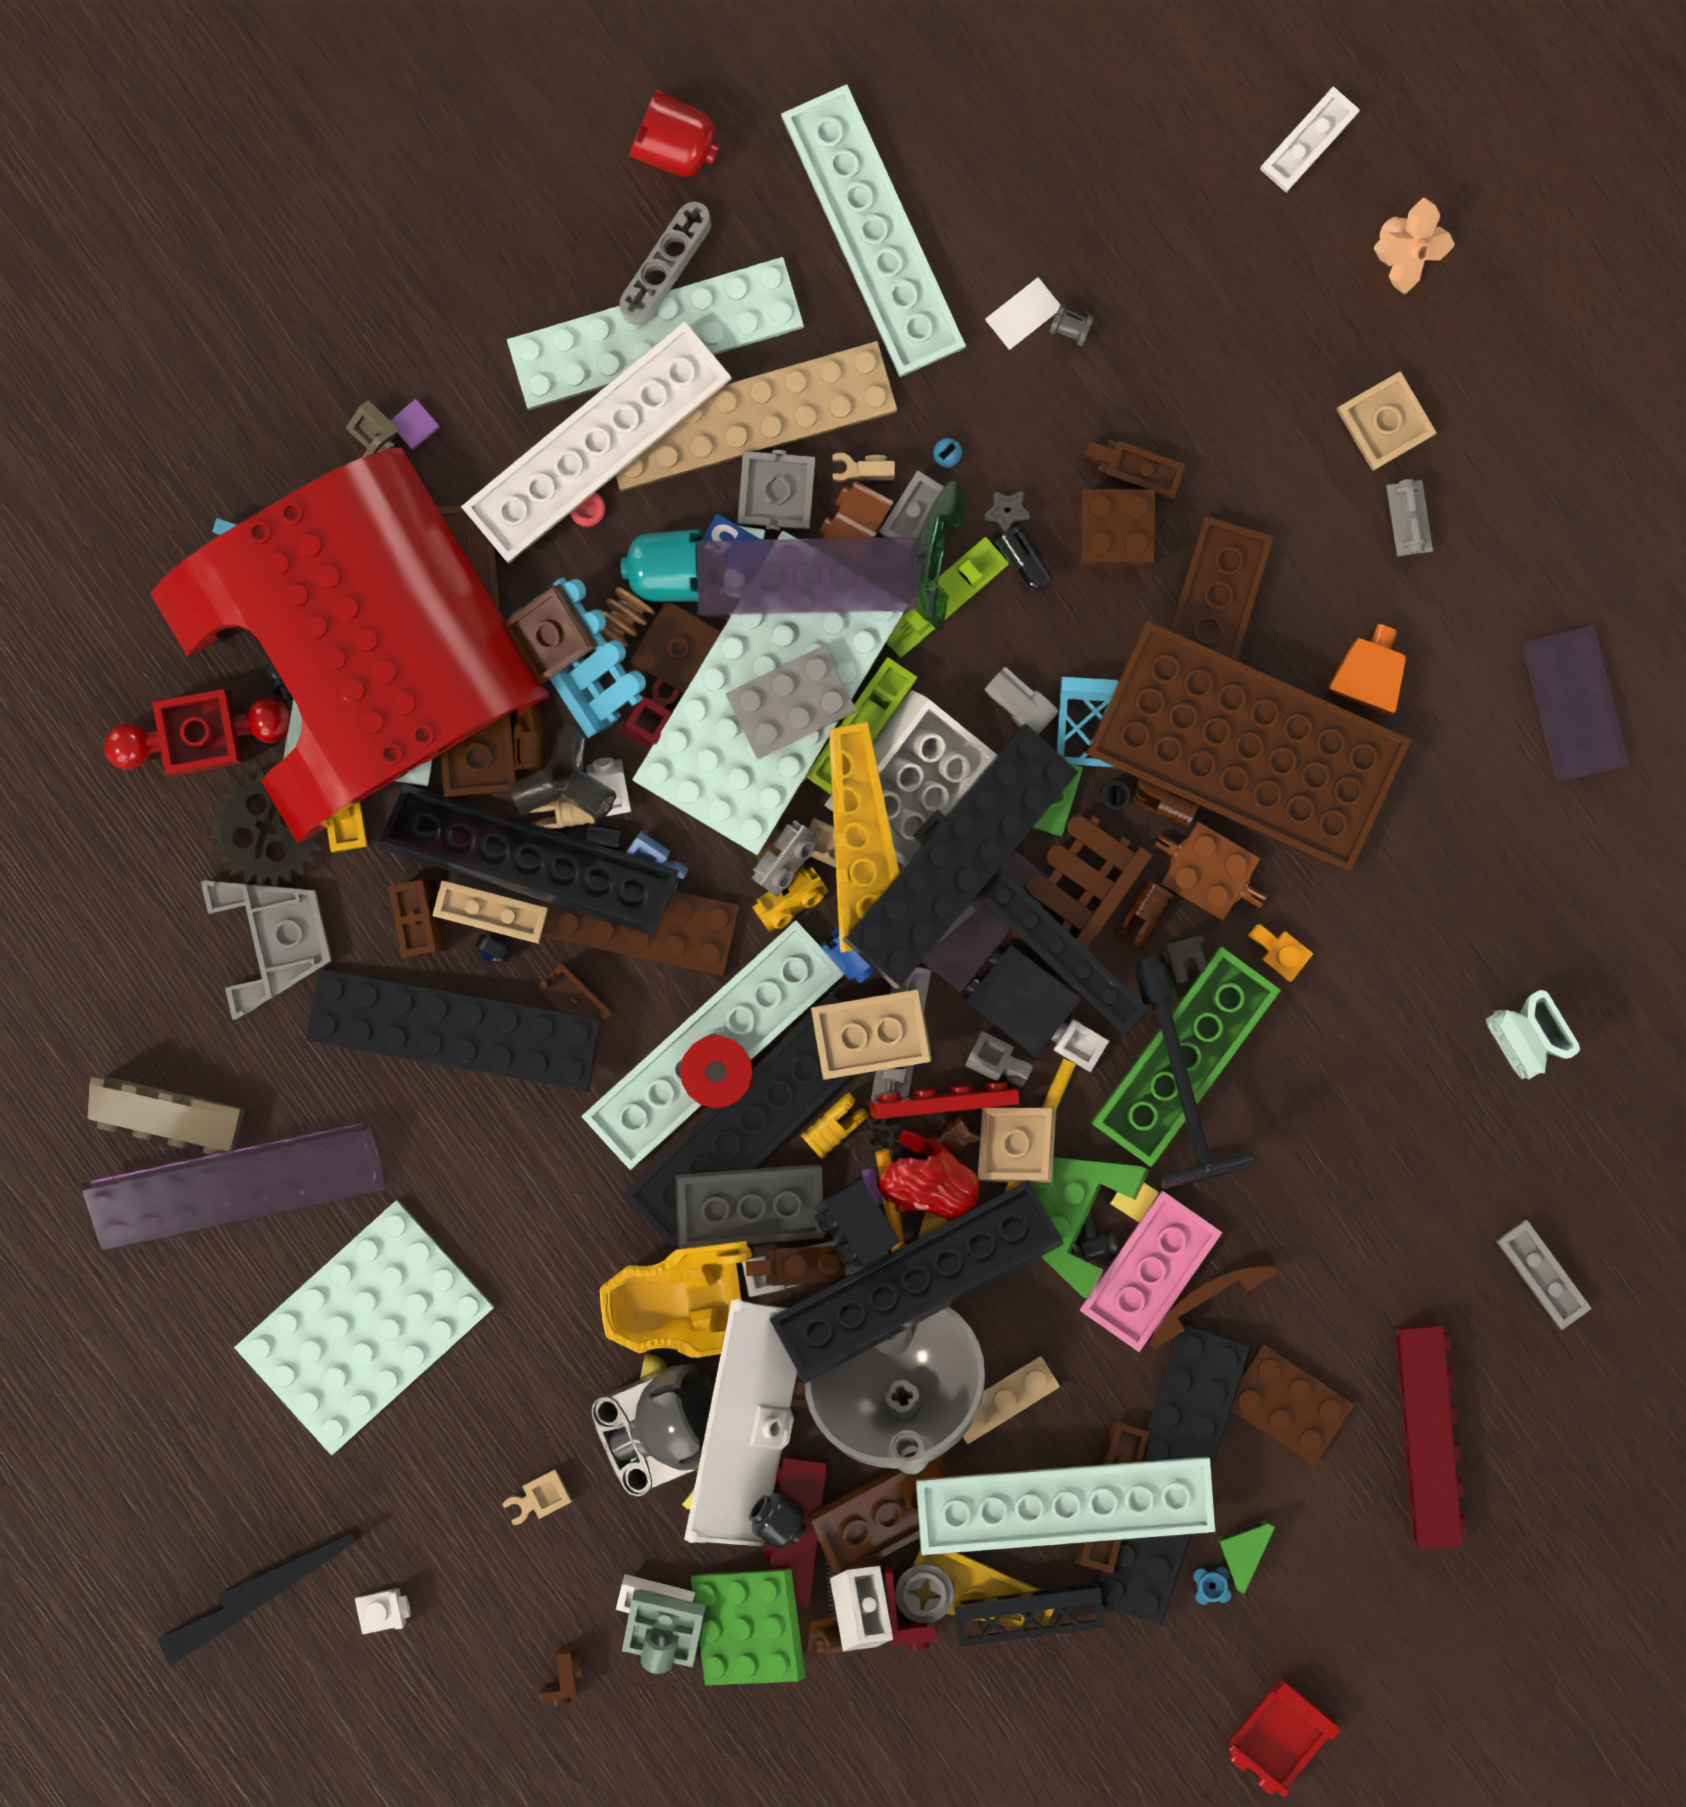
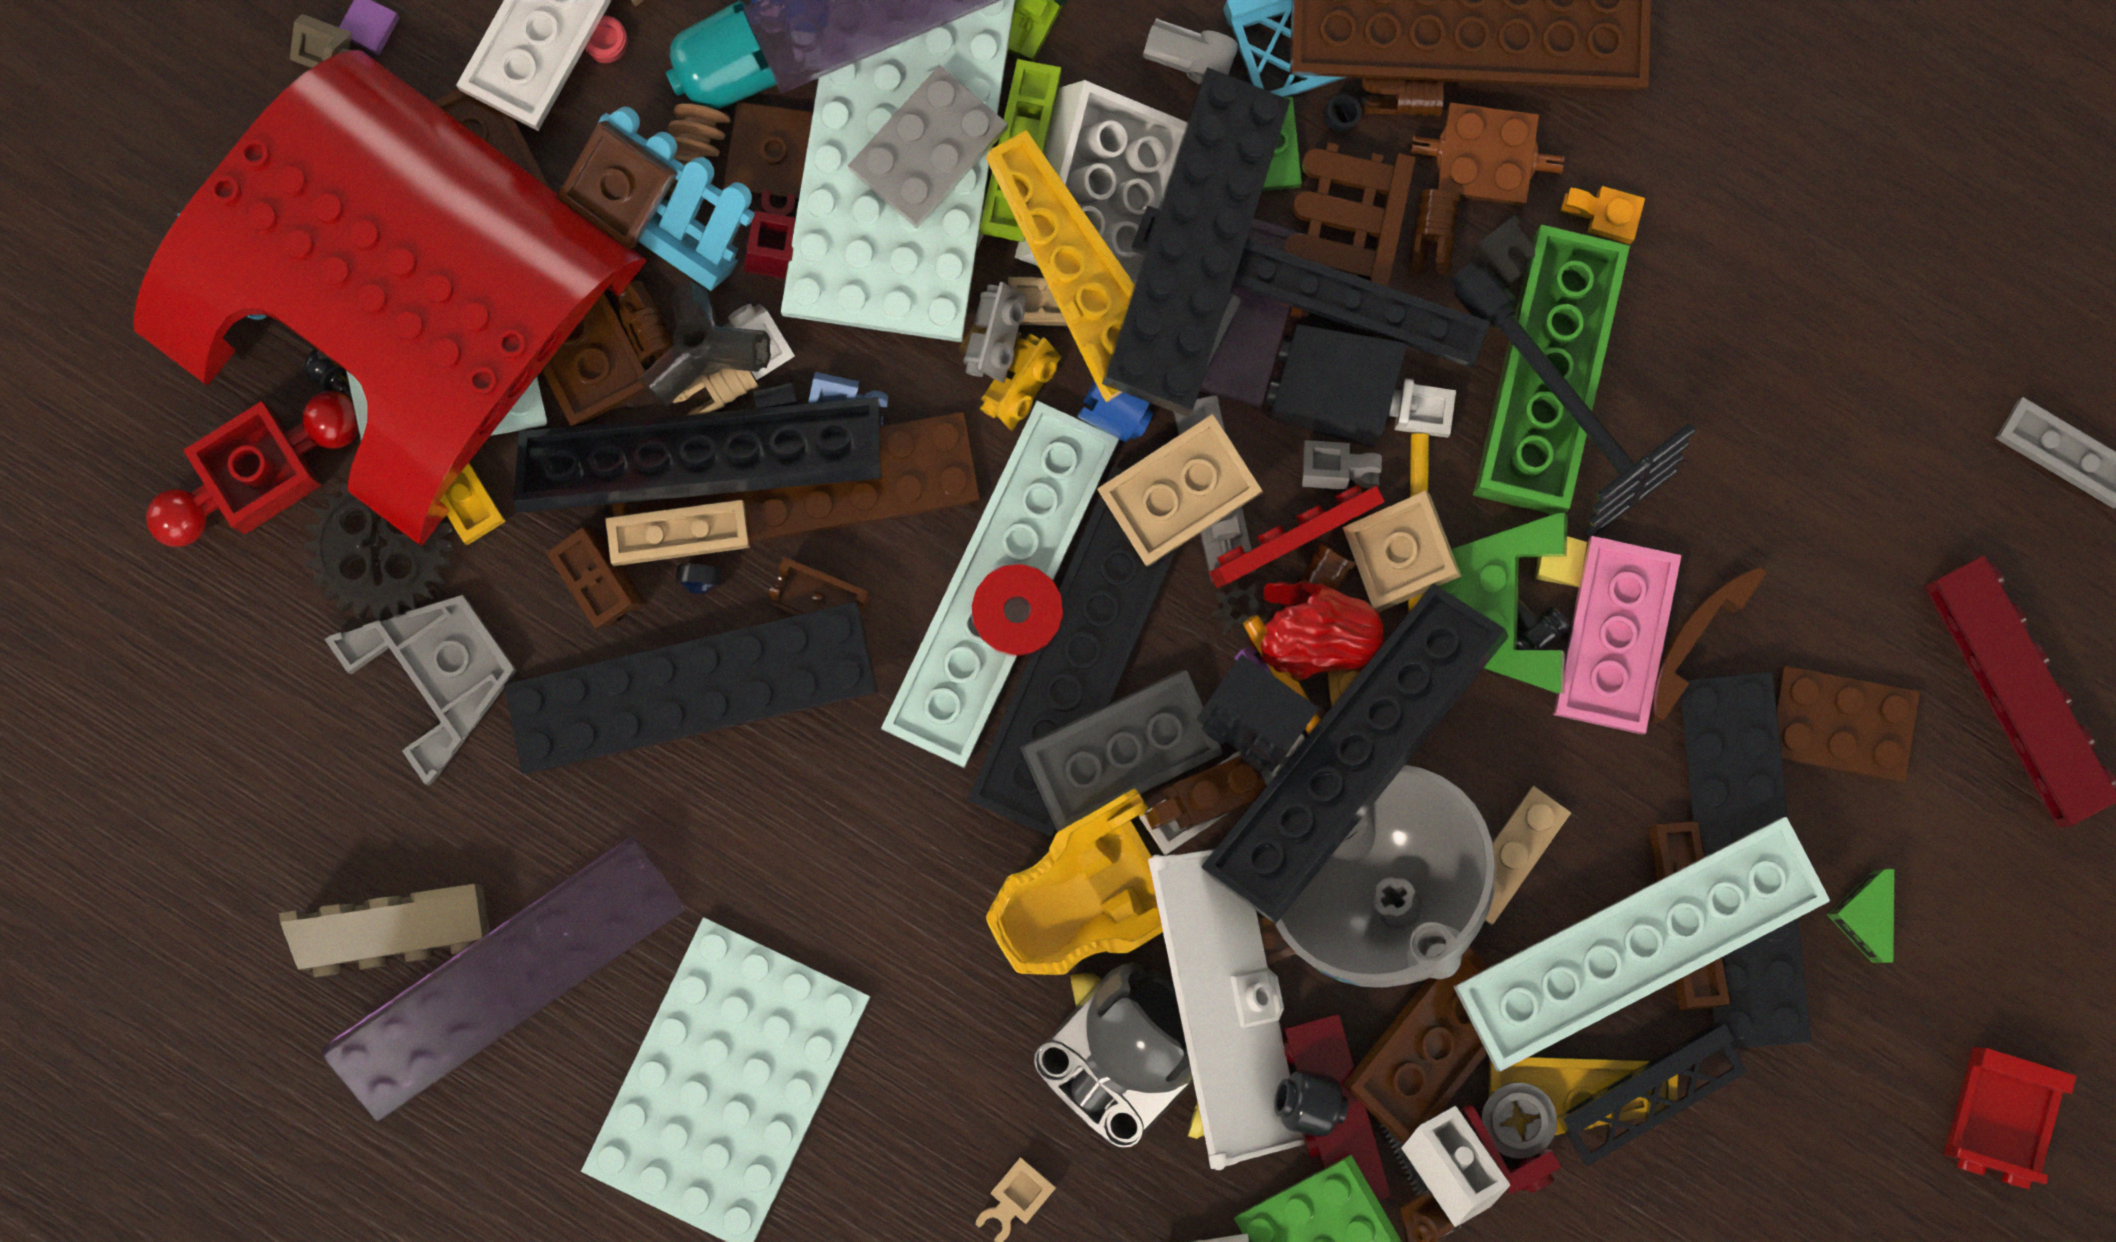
camera: 20 degrees left, 5 degrees down
yellow hinge [800,1092,869,1159] -> none
dark azure plate [1193,1566,1231,1605] -> none
light aqua piece [1486,990,1580,1080] -> none

